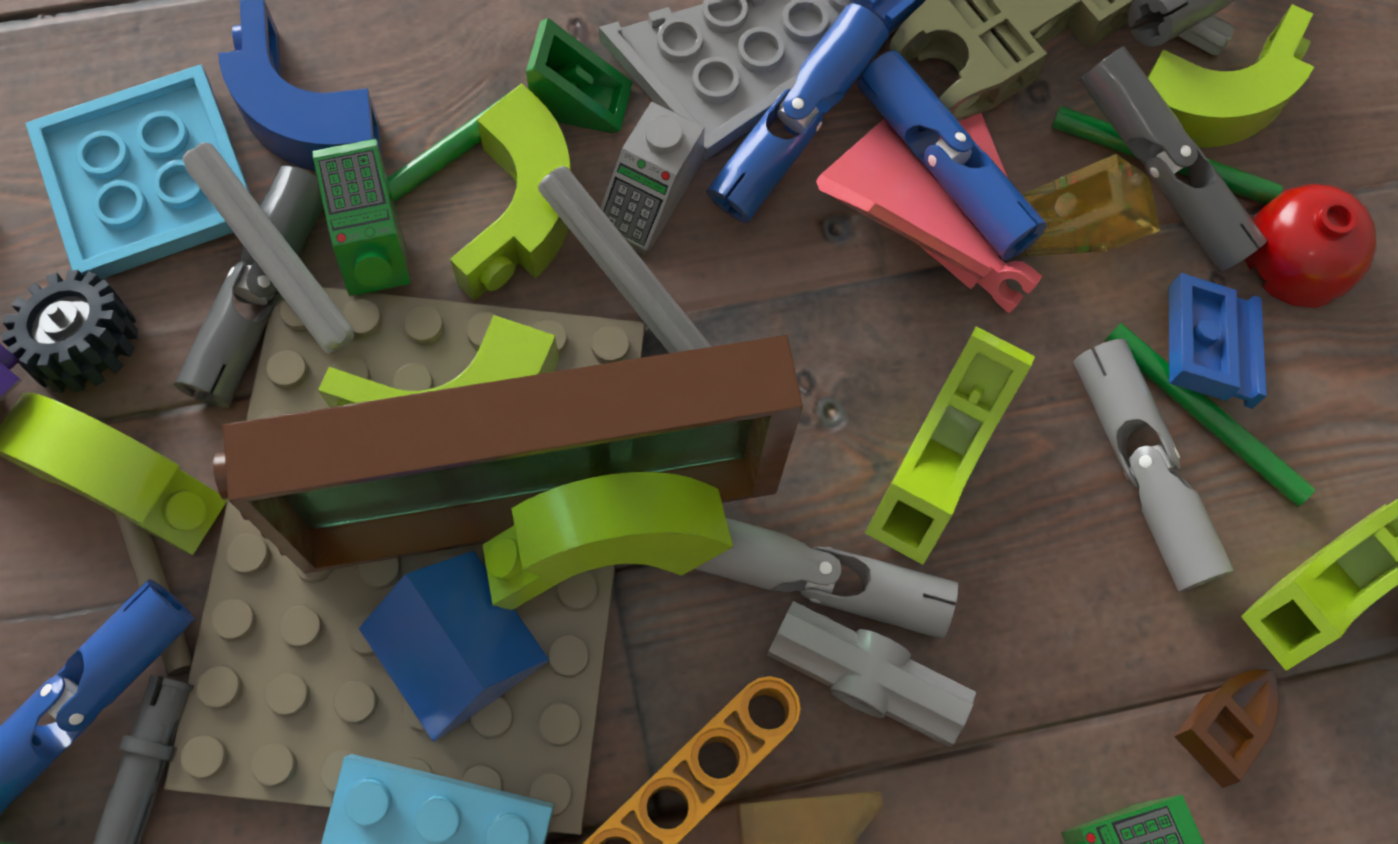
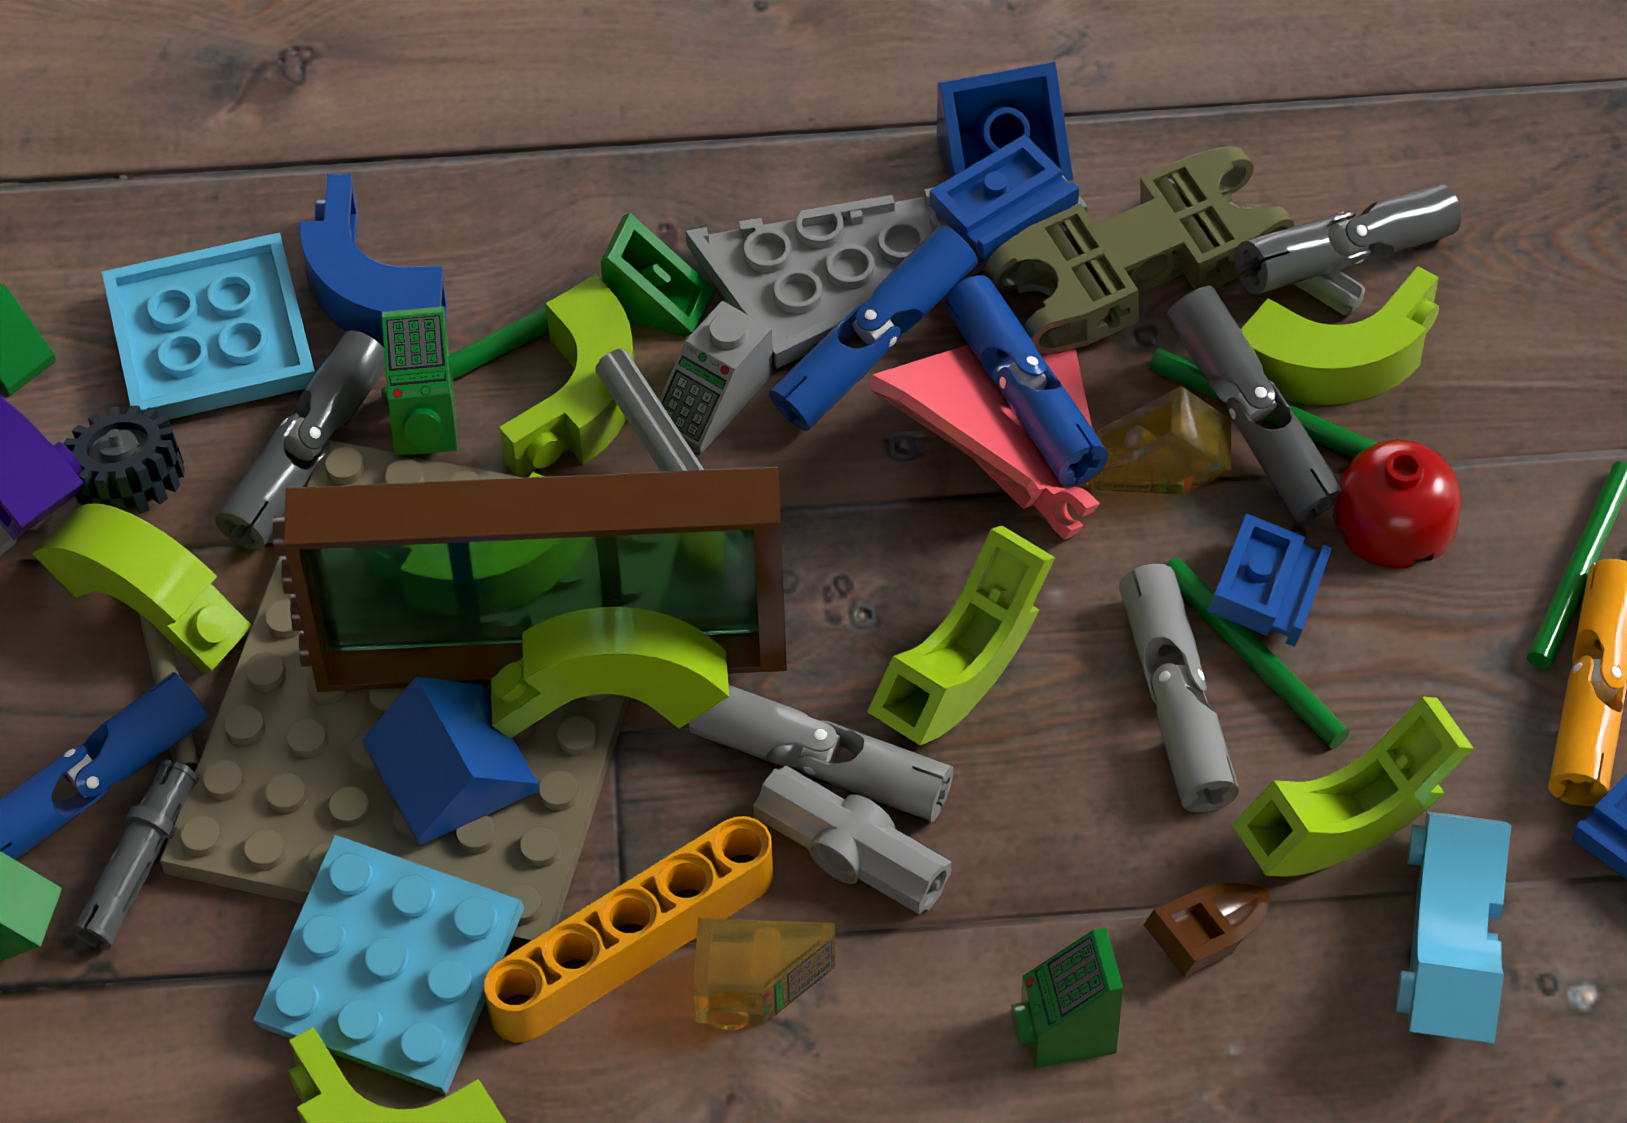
camera: 15 degrees right, 15 degrees down
light grey axle [183,142,354,354] -> none

